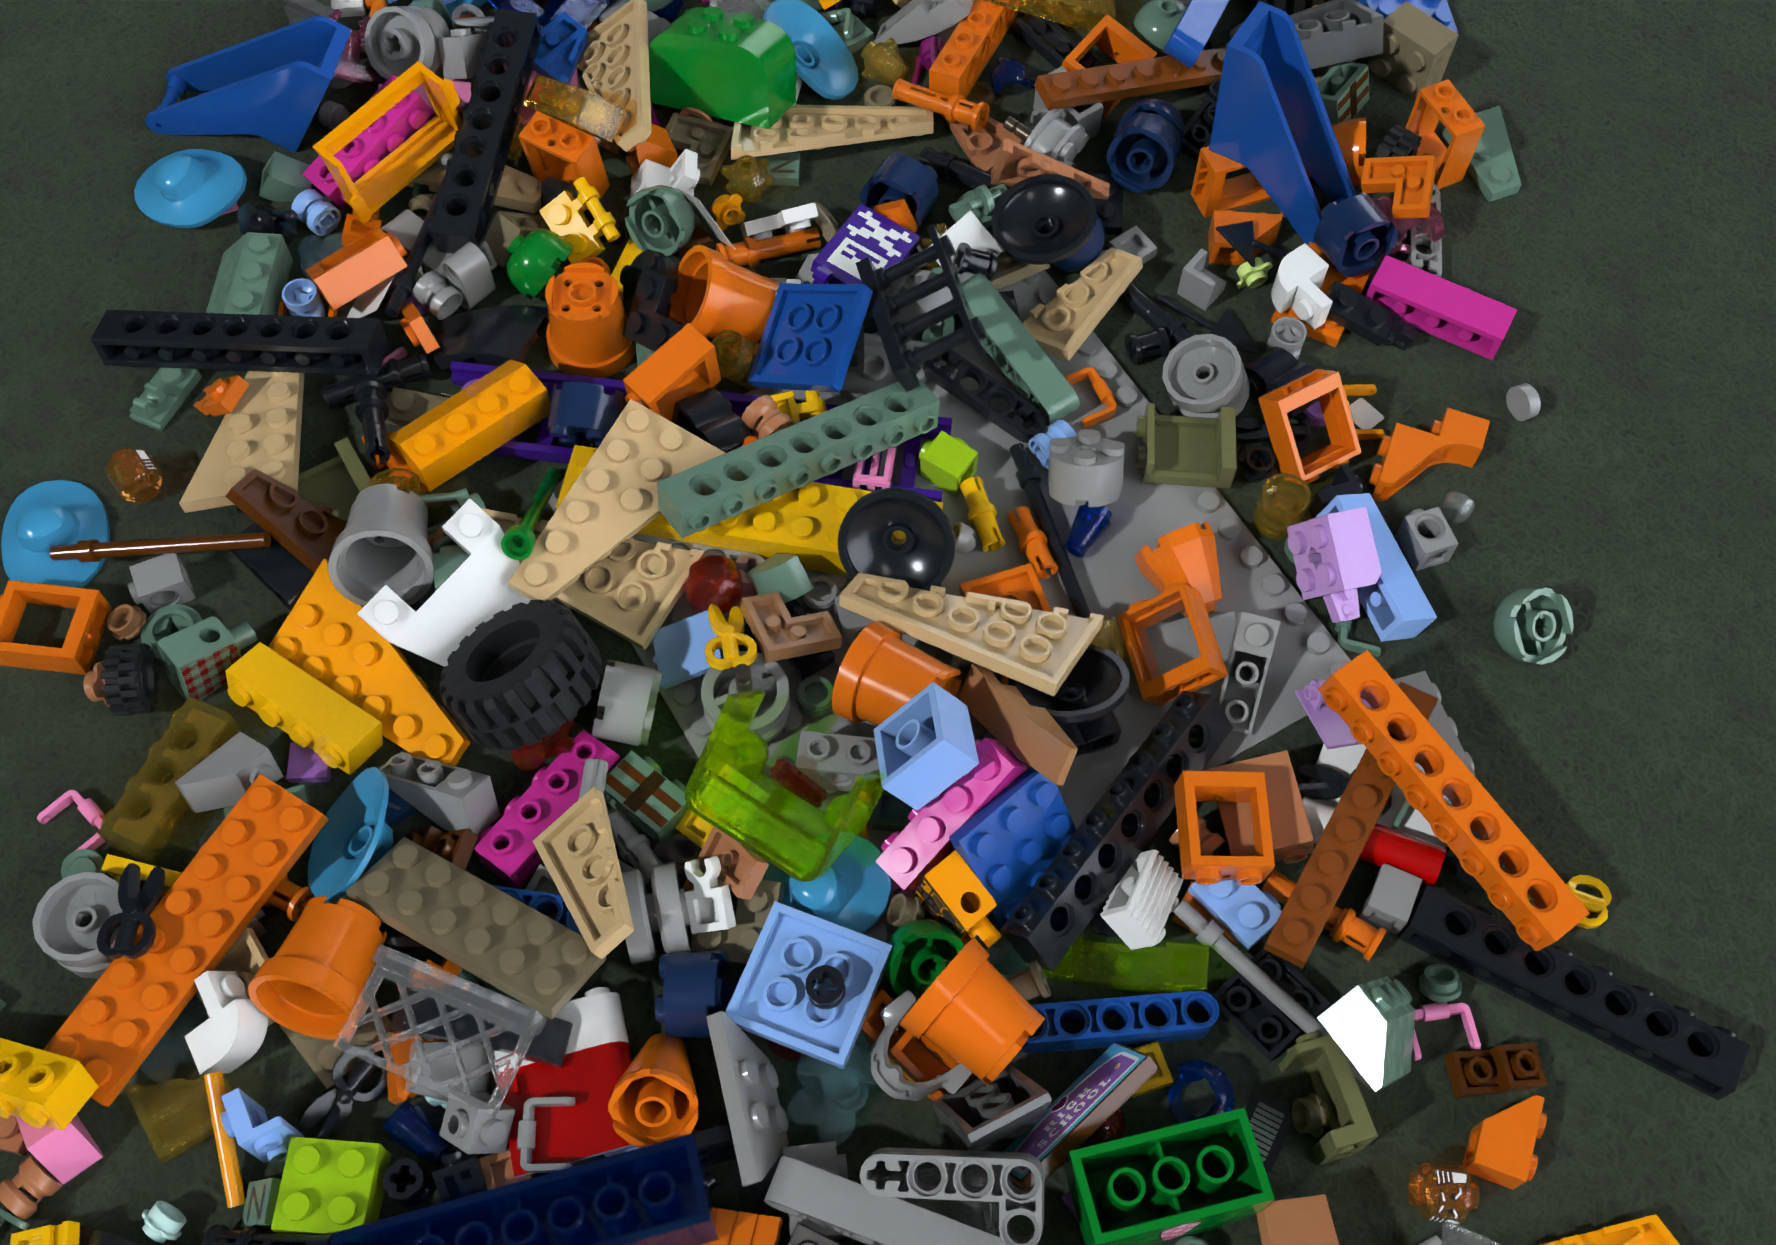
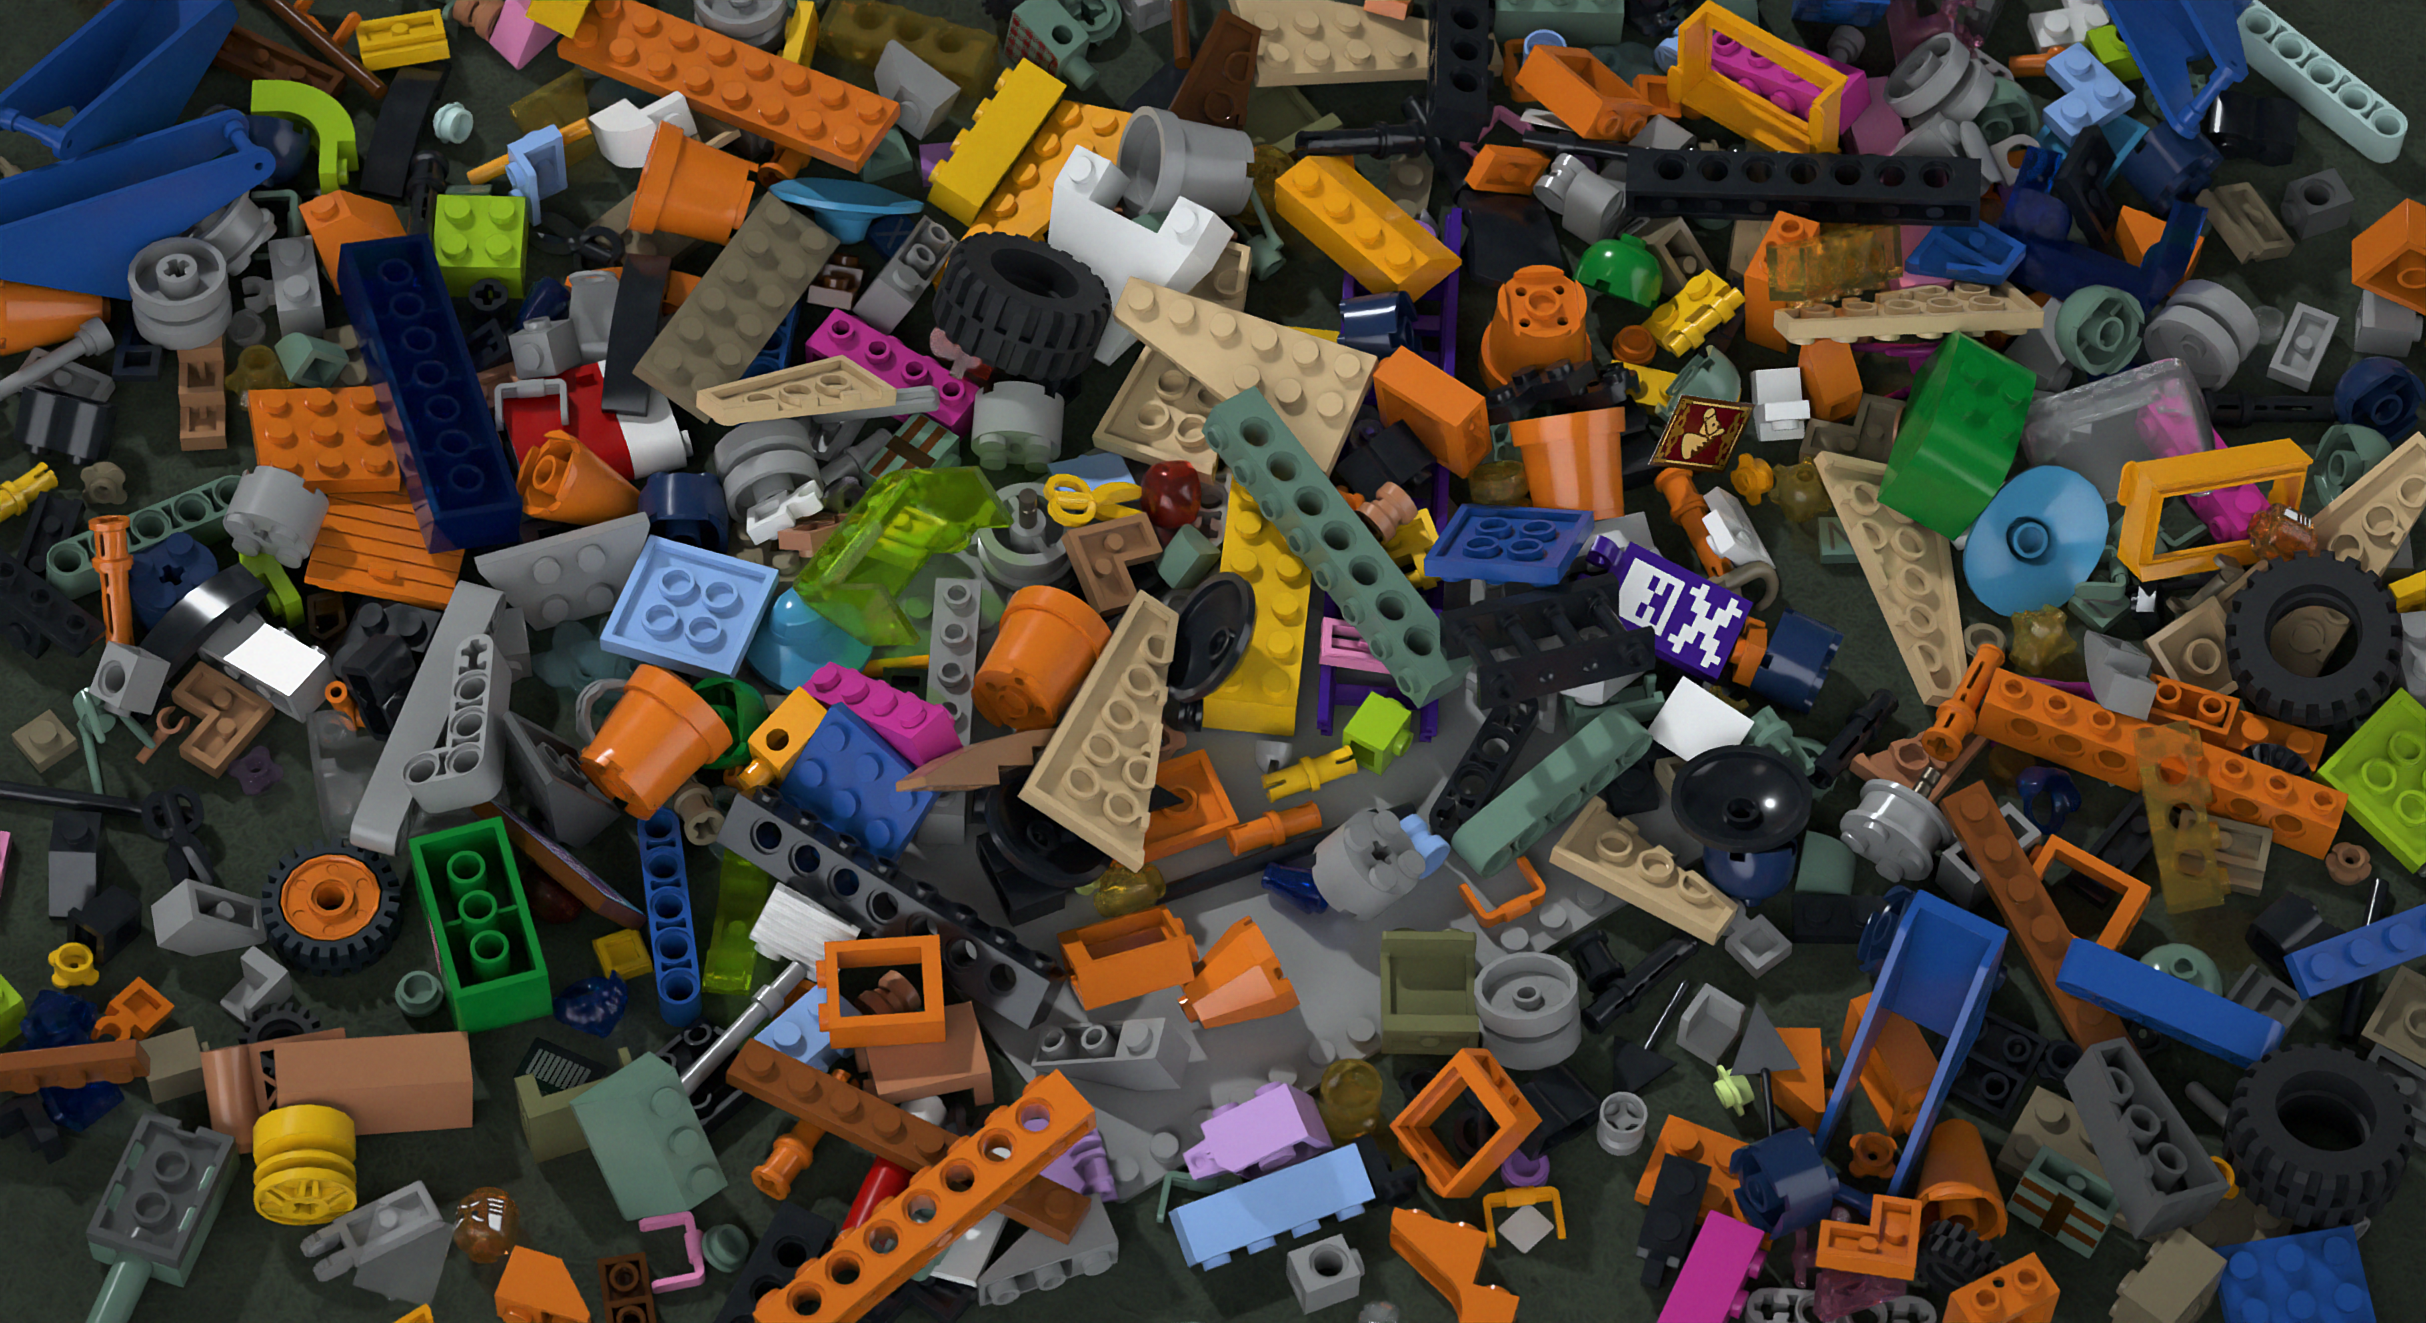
camera: 85 degrees right, 5 degrees down
black piece [96,863,165,960] -> none
clear fence [333,944,547,1118] -> none
green piece [501,468,561,560] -> none
clear red axle [769,758,827,808] -> none
black bush [805,965,846,1009] -> none
light blue brick [873,682,979,811] -> none
black bush [953,242,998,281] -> none
nougat wing [991,138,1110,200] -> none
white brick [1271,243,1333,330] -> none
light grey panel [1358,864,1423,935] -> none

